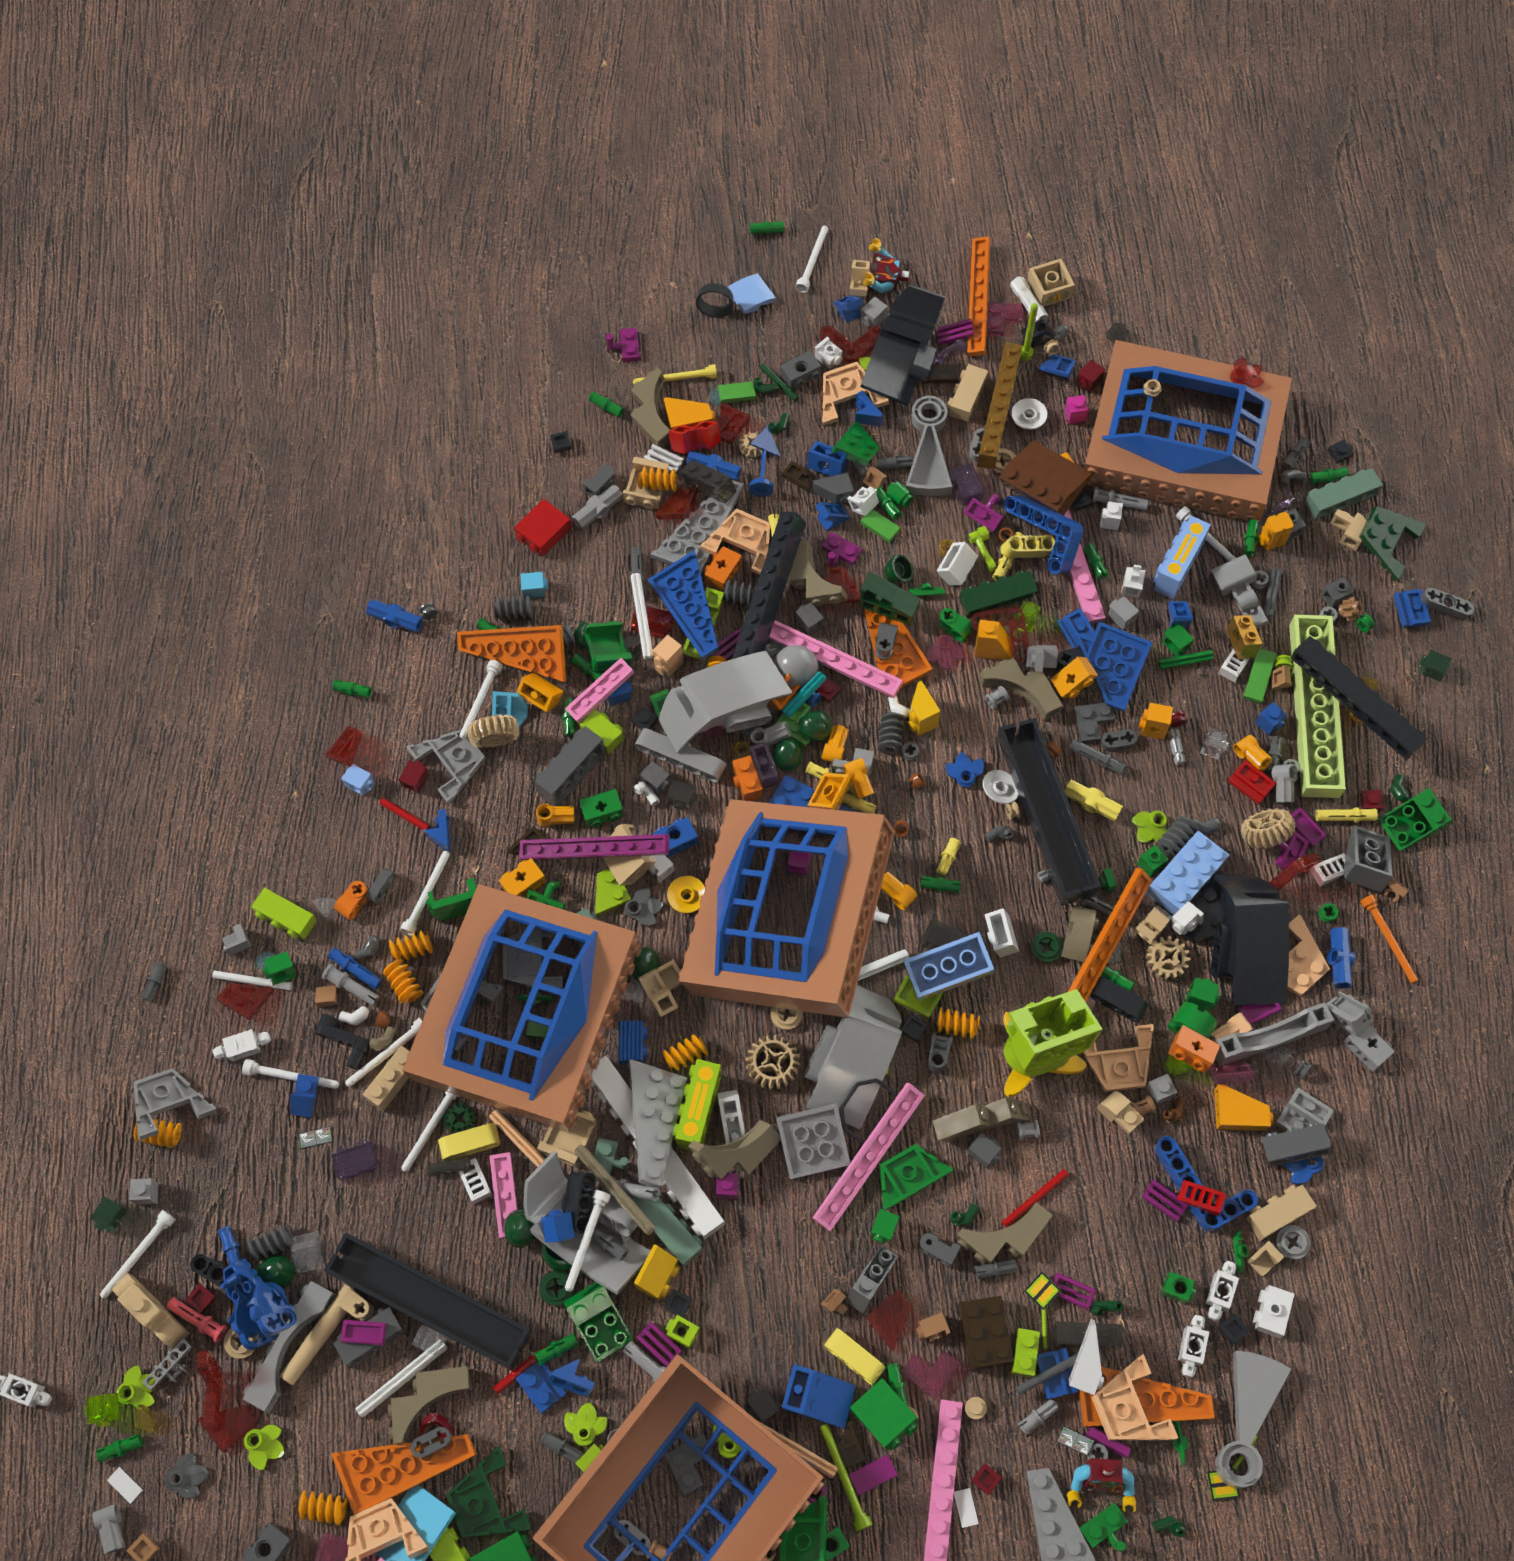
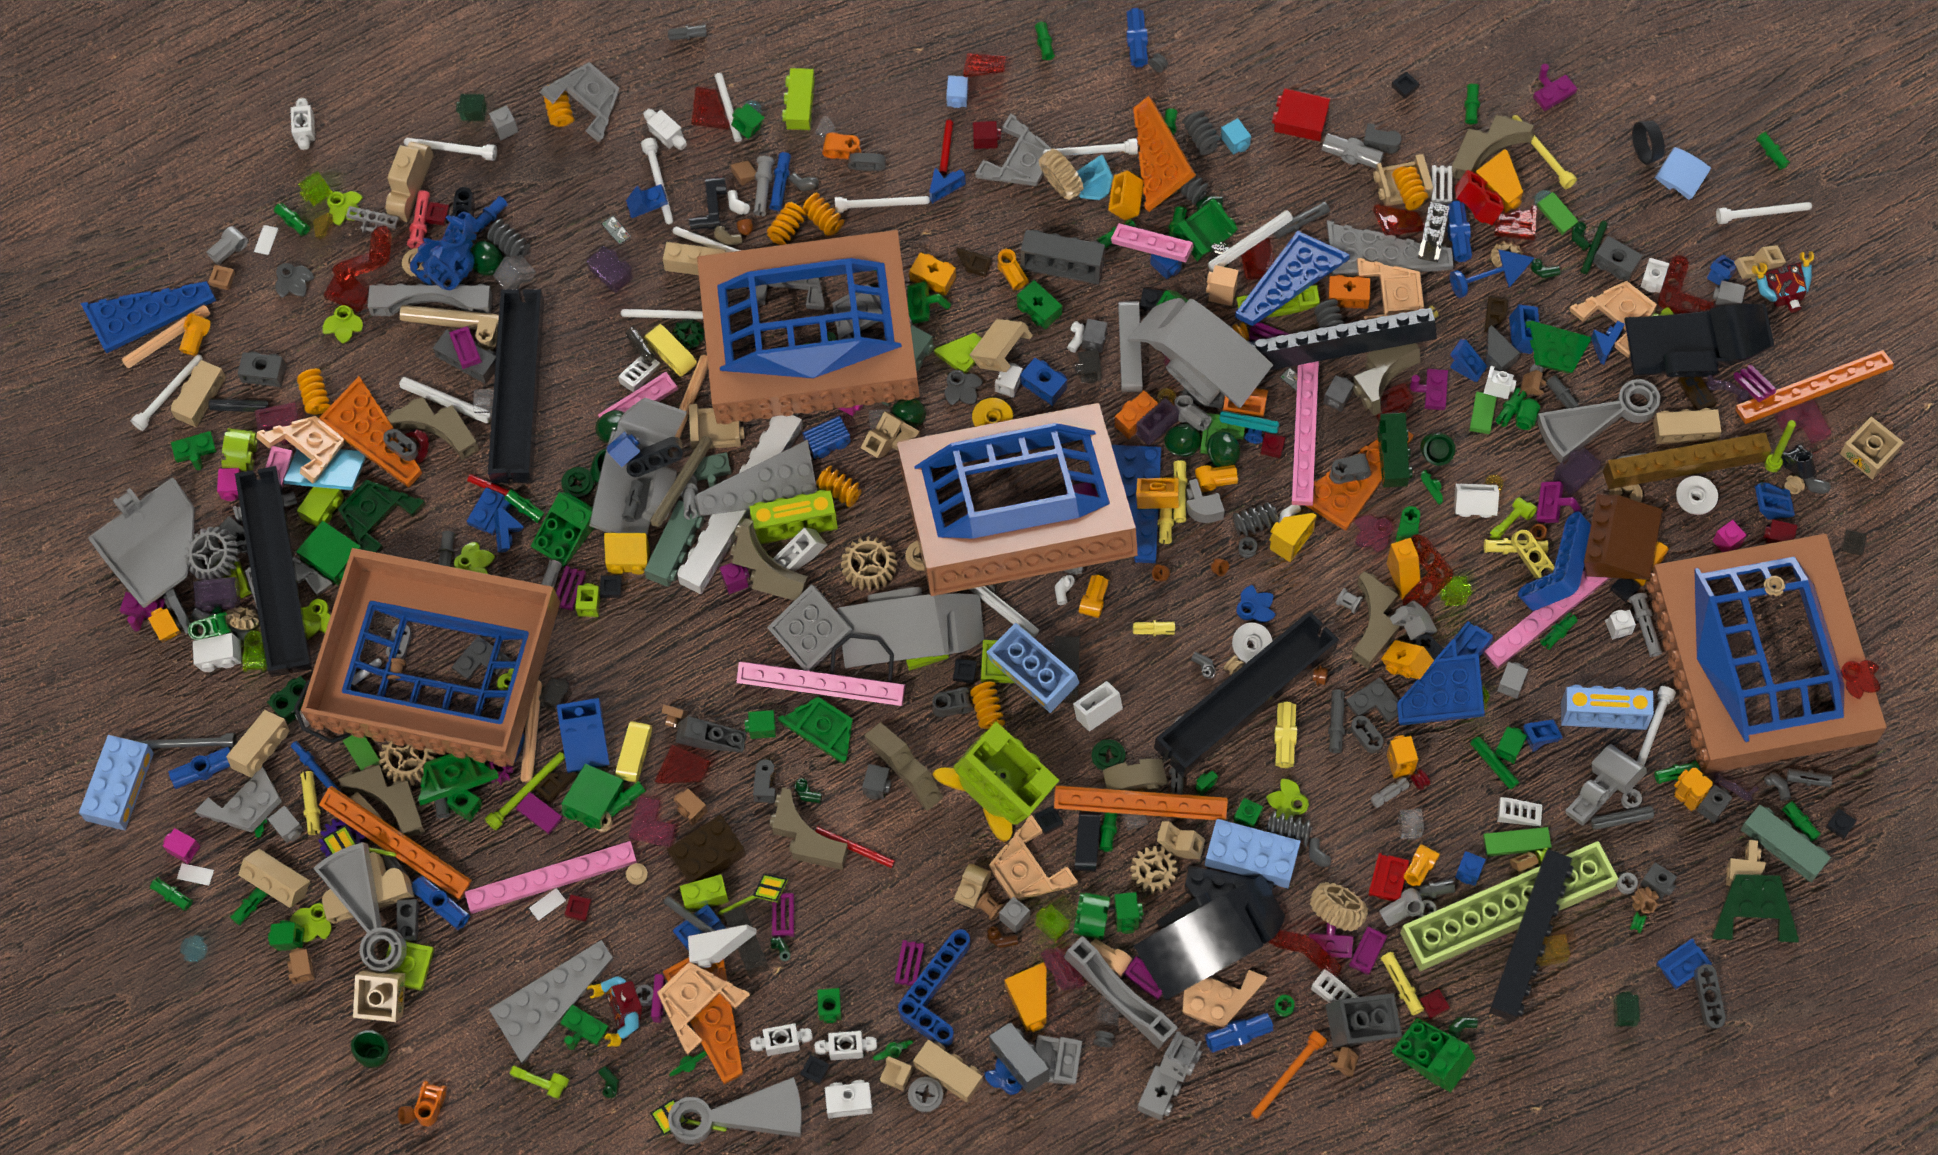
camera: 65 degrees right, 0 degrees up
light grey panel [223,924,252,956] -> none
green panel [426,878,477,922] -> none
magenta tile [519,834,669,861] -> none
white piece [565,1190,611,1292] -> none
lime brick [579,709,624,755] -> none
light grey piece [774,645,818,689] -> none
light orange piece [843,758,874,799] -> none
green pin [920,875,961,893] -> none
dark green brick [959,570,1038,617] -> none
dark grey axle [974,1259,1017,1280] -> none
white axle [1010,276,1049,322] -> none
light grey bush [1016,1120,1040,1141] -> none
light grey axle [1018,1399,1059,1435] -> none
light grey sticker [1057,1426,1095,1456] -> none
white brick [1121,565,1145,598] -> none
orange brick [1168,1025,1220,1073] -> none
white brick [1172,901,1204,935] -> none
red slope [1177,1180,1226,1216] -> none
pearl gold brick [1226,615,1262,659] -> none

